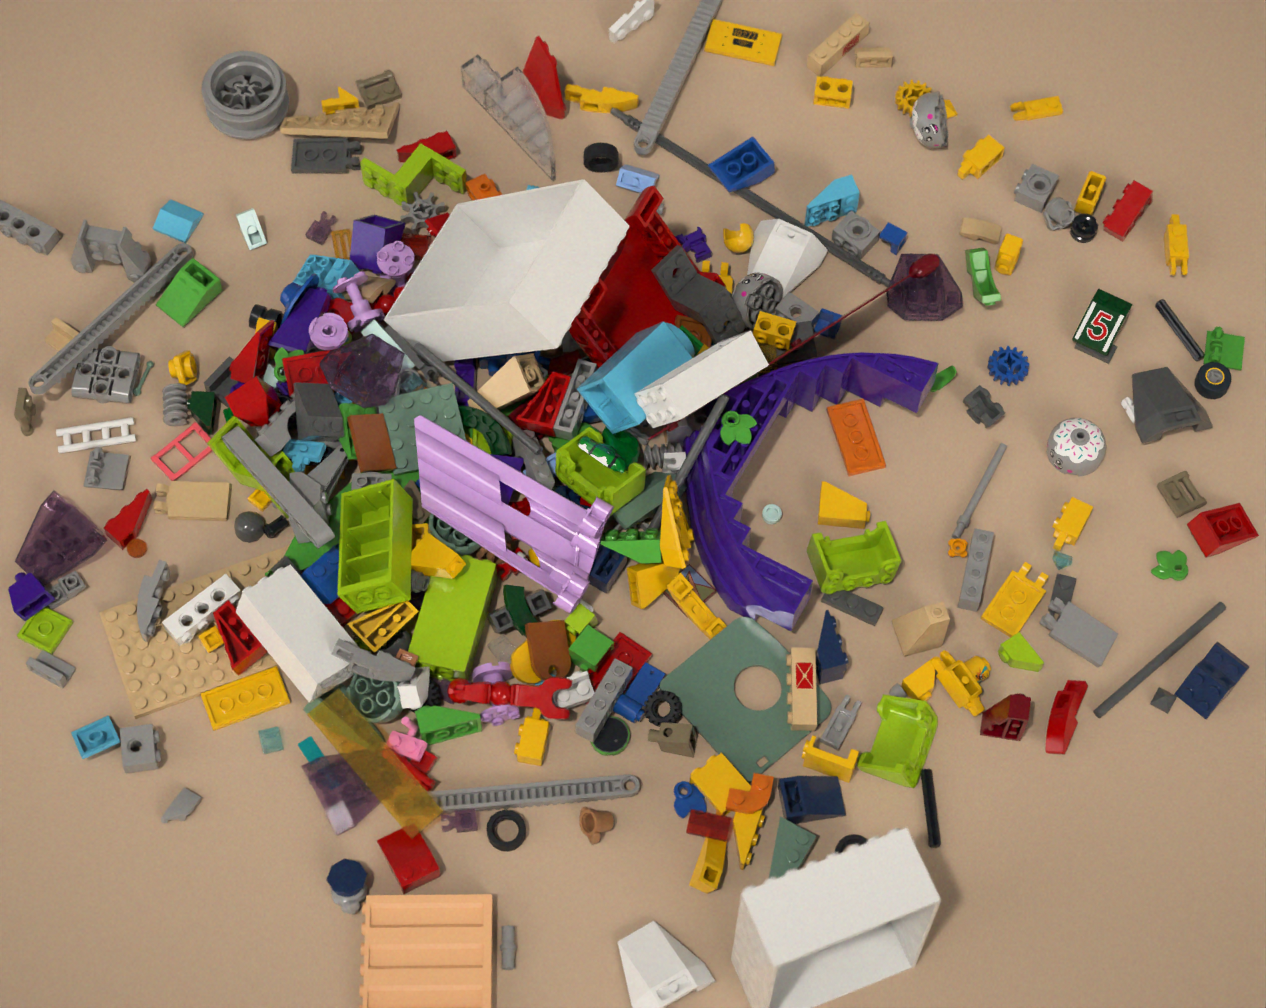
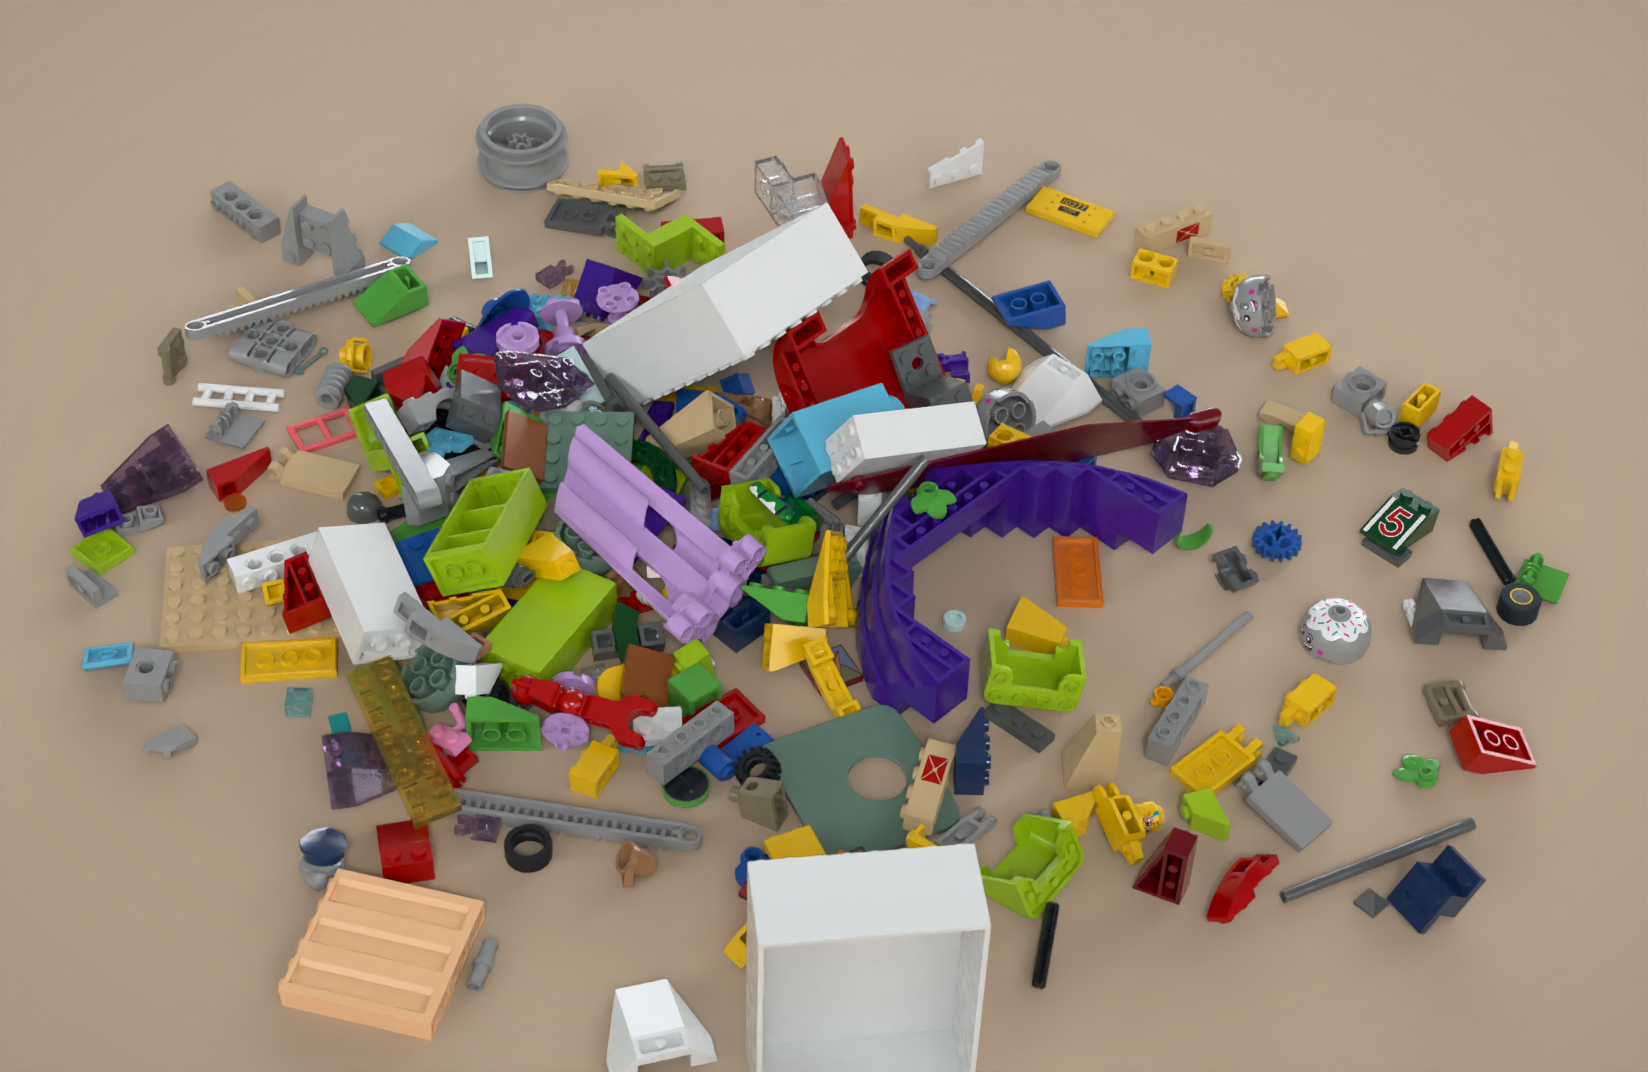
camera: 15 degrees right, 20 degrees down
yellow hinge [1010,96,1063,121] -> none

